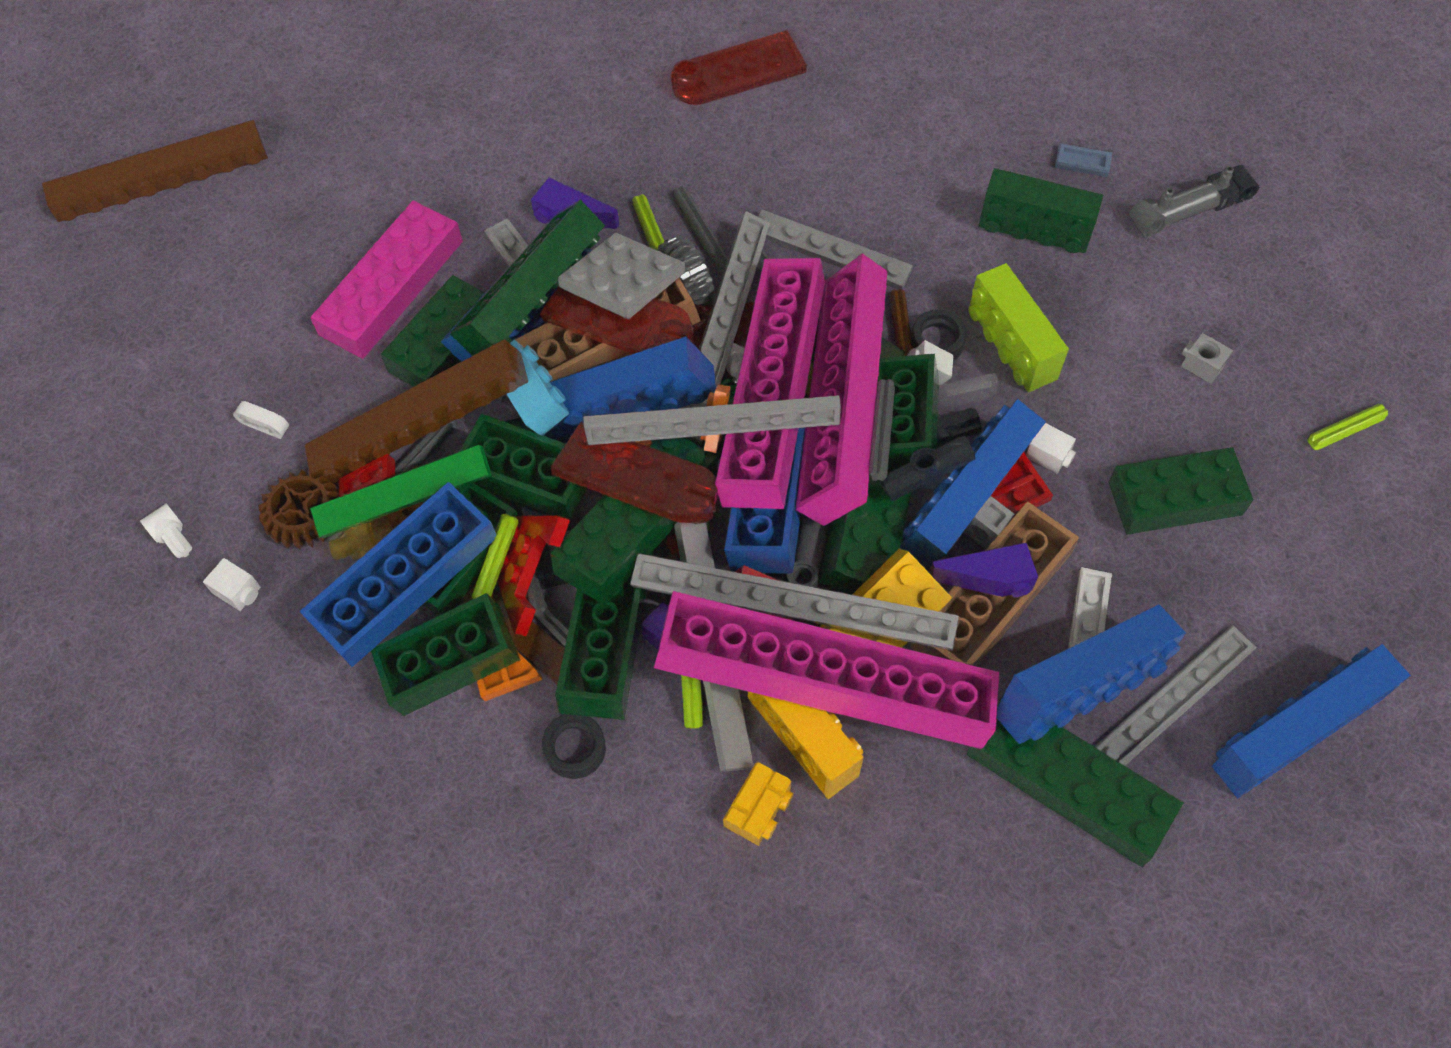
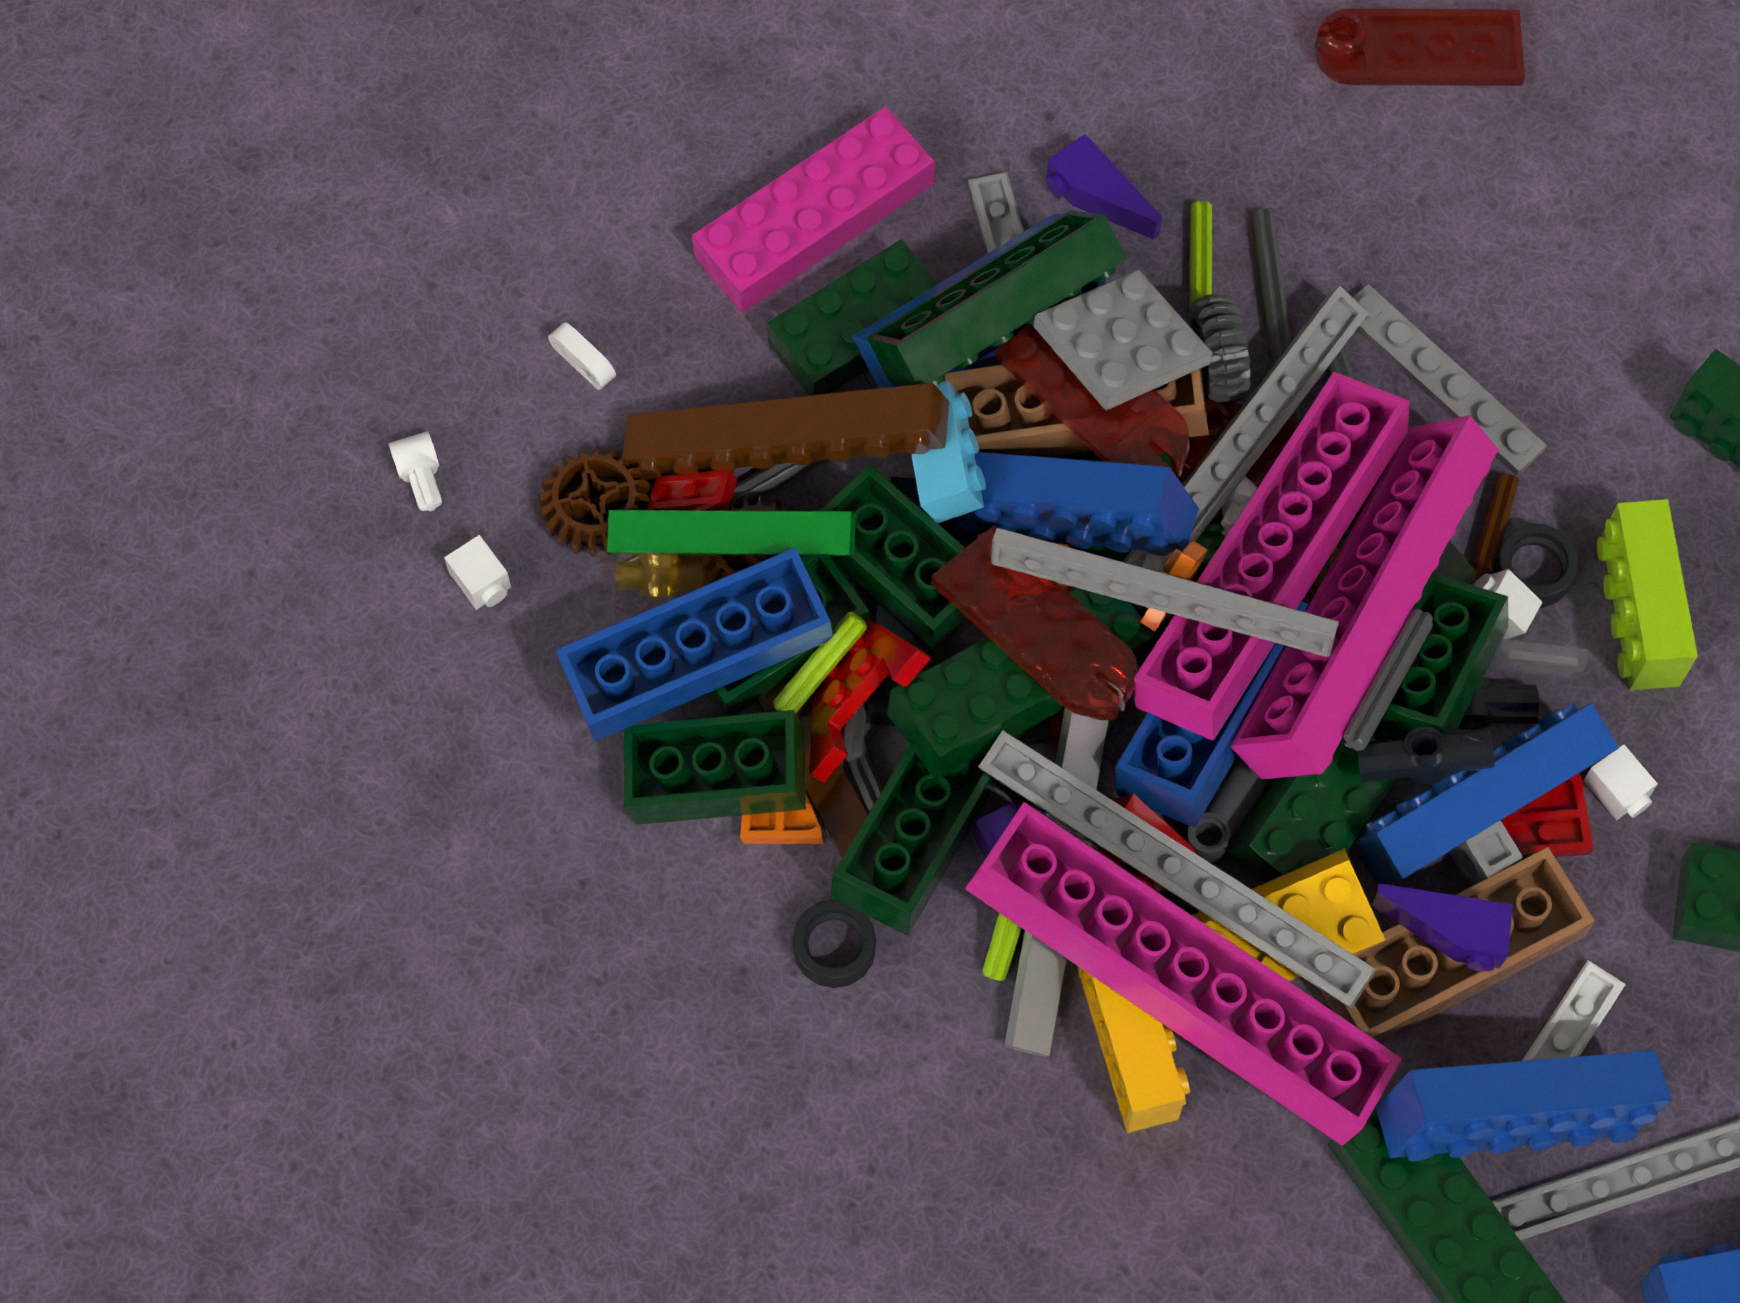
camera: 20 degrees right, 5 degrees up
yellow brick [723,762,794,846] -> none

